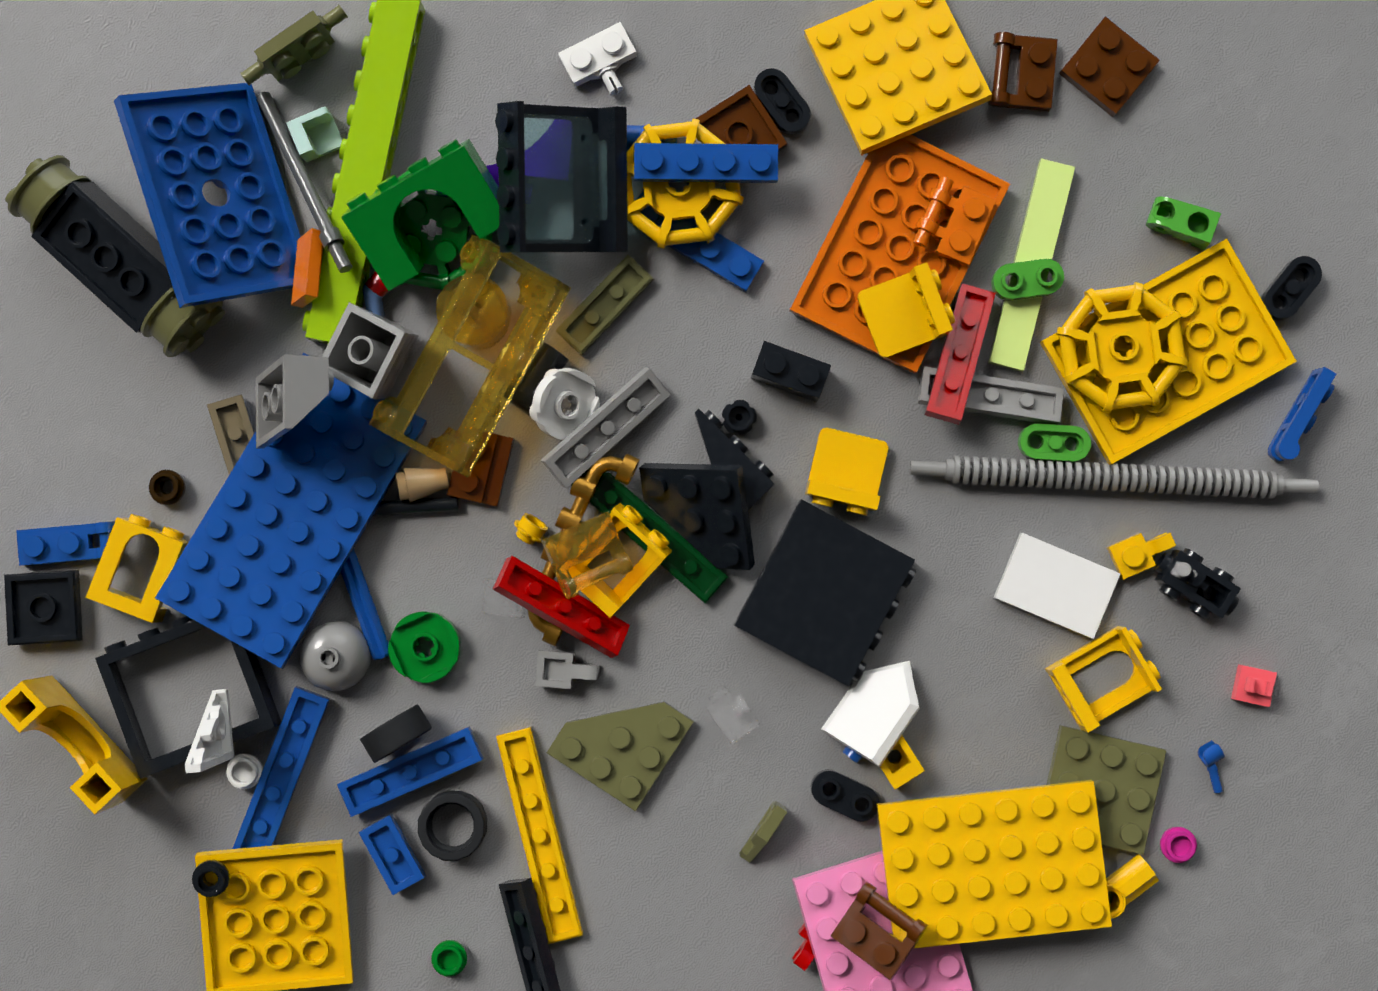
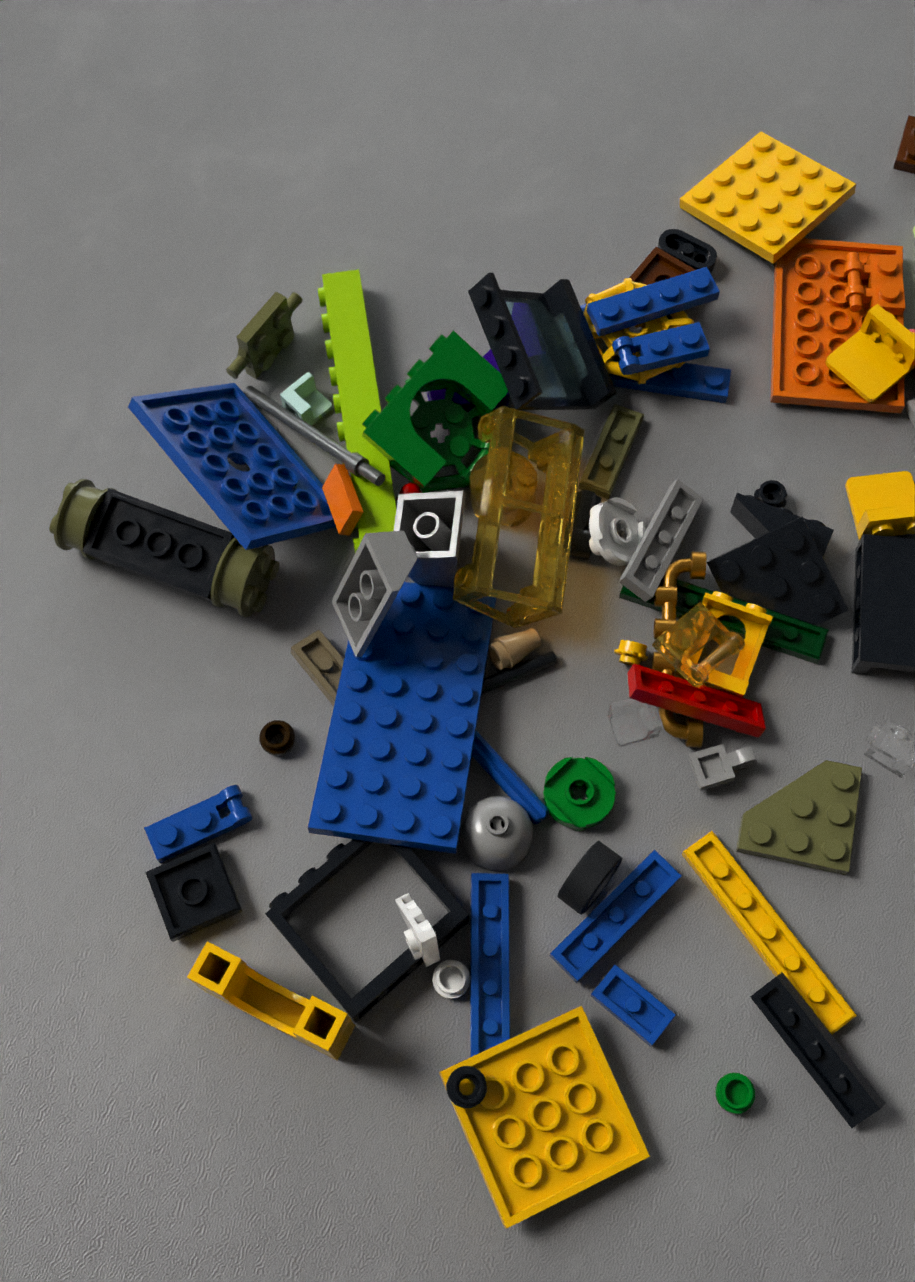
camera: 20 degrees left, 20 degrees down
yellow panel [85,514,189,623] -> none
black tyre [418,790,487,861] -> none
reddish brown plate [447,426,514,507] -> none
white plate [558,22,637,95] -> none
black brick [751,341,831,402] -> none
reddish brown plate [988,32,1058,112] -> none
none -> blue plate [612,322,710,375]

